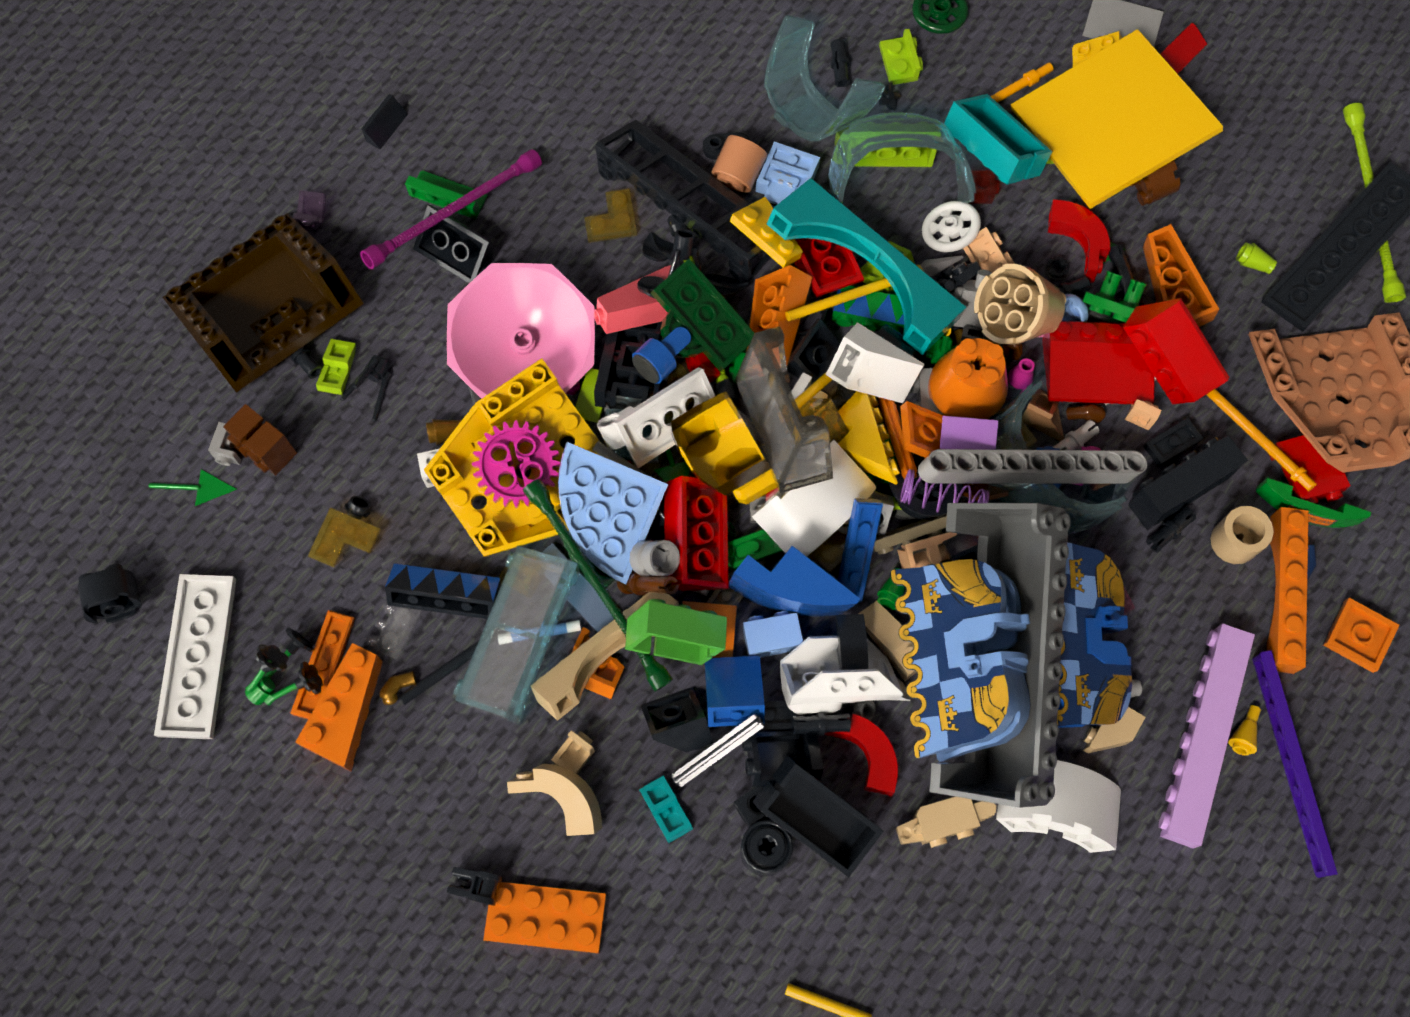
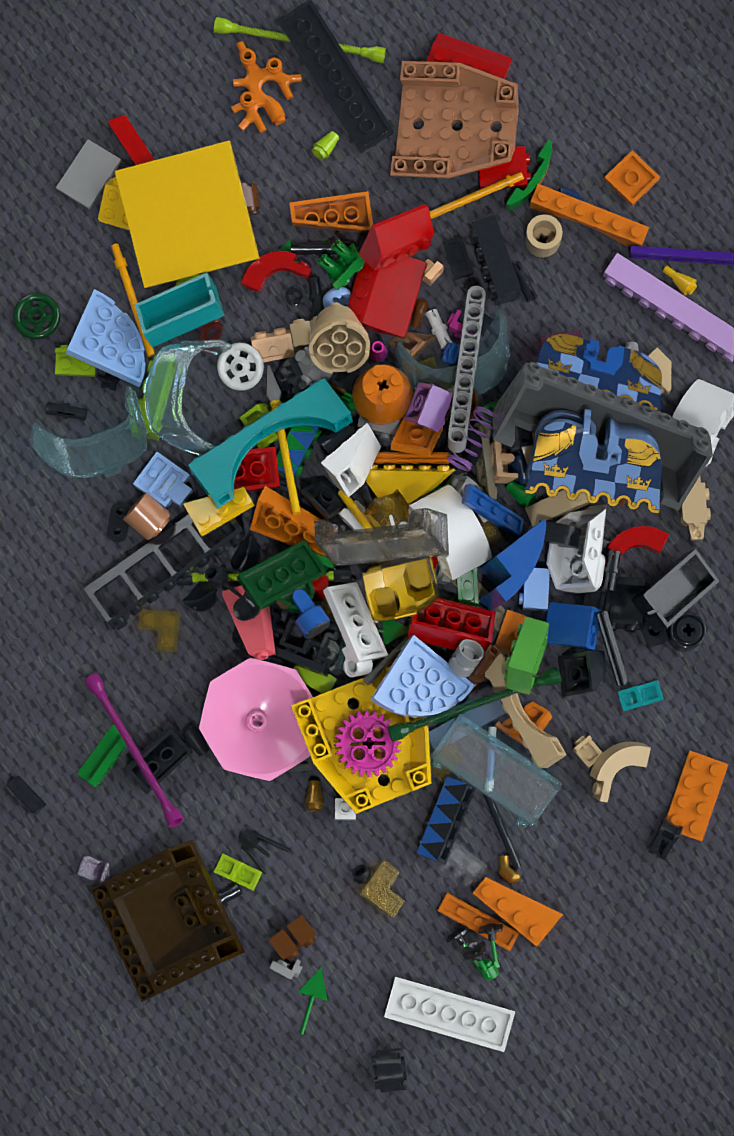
camera: 75 degrees left, 10 degrees up
none -> light blue plate [66,289,146,387]
none -> orange plant [231,41,302,133]

